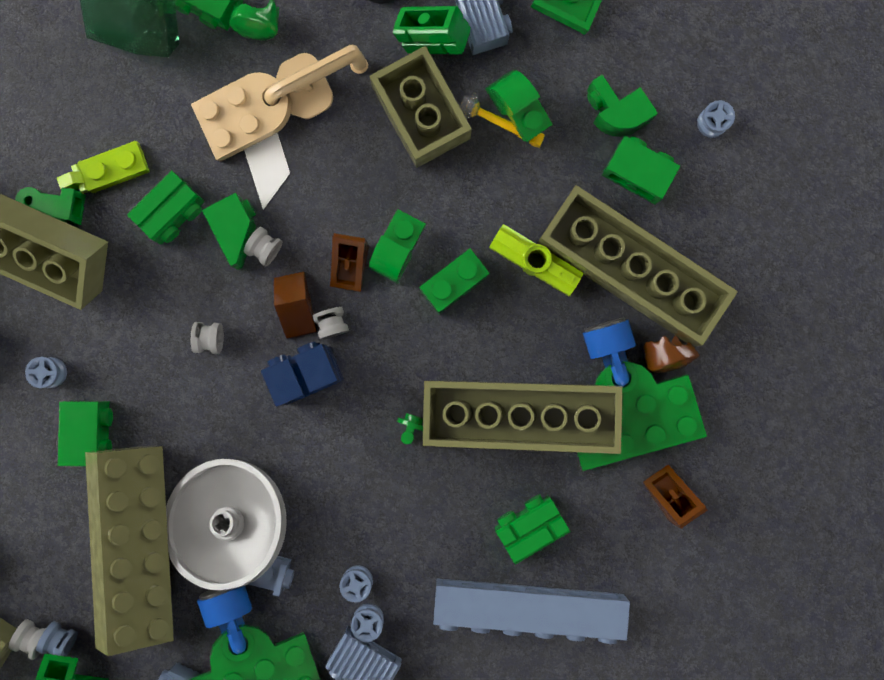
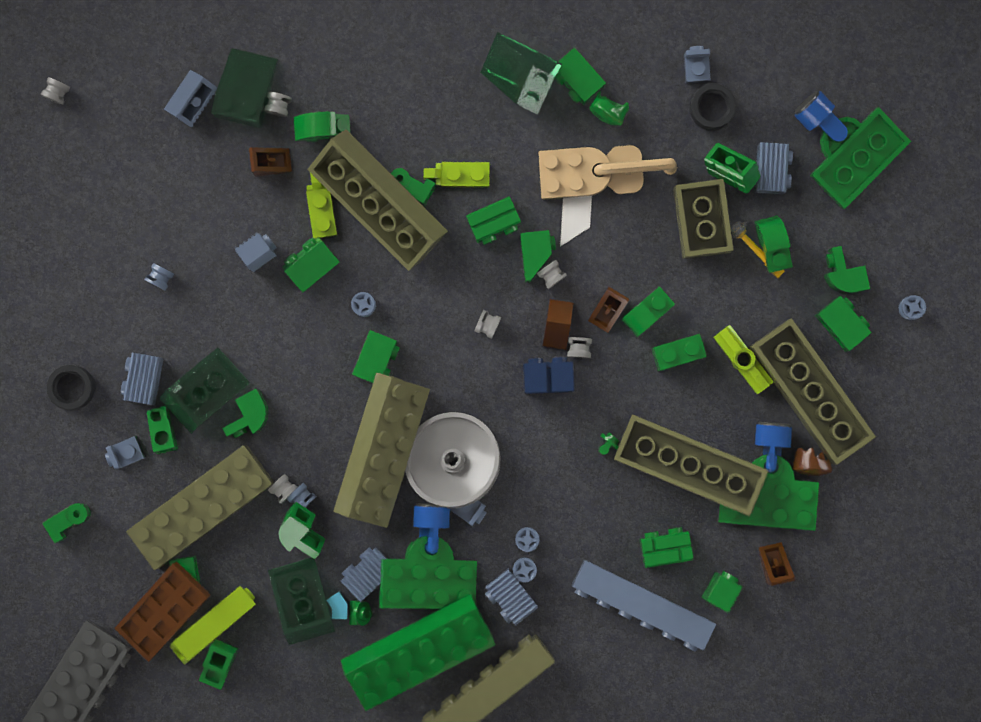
camera: 20 degrees right, 0 degrees up
none -> green brick [702,571,742,612]

